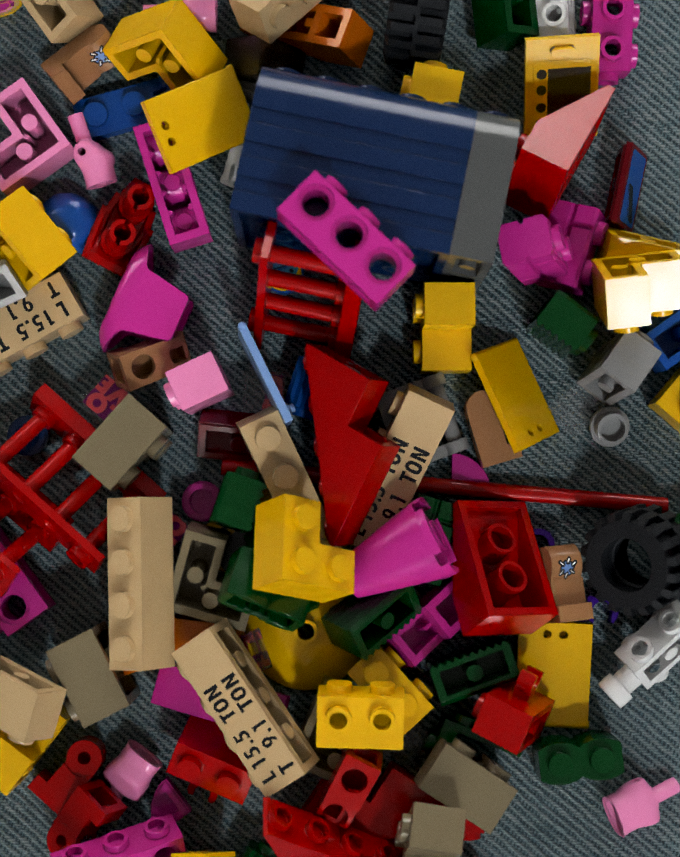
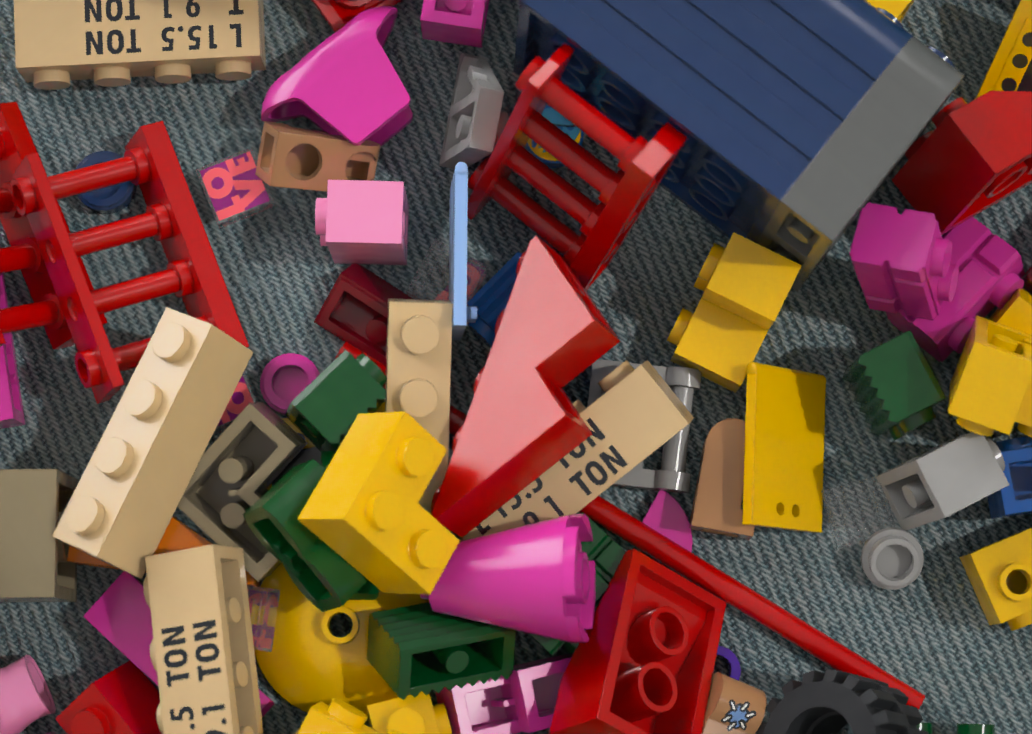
camera: 30 degrees right, 5 degrees down
dark tan brick [72,393,173,492] -> none
dark pink brick [277,170,416,312] -> none
none -> light grey wing [439,53,508,169]

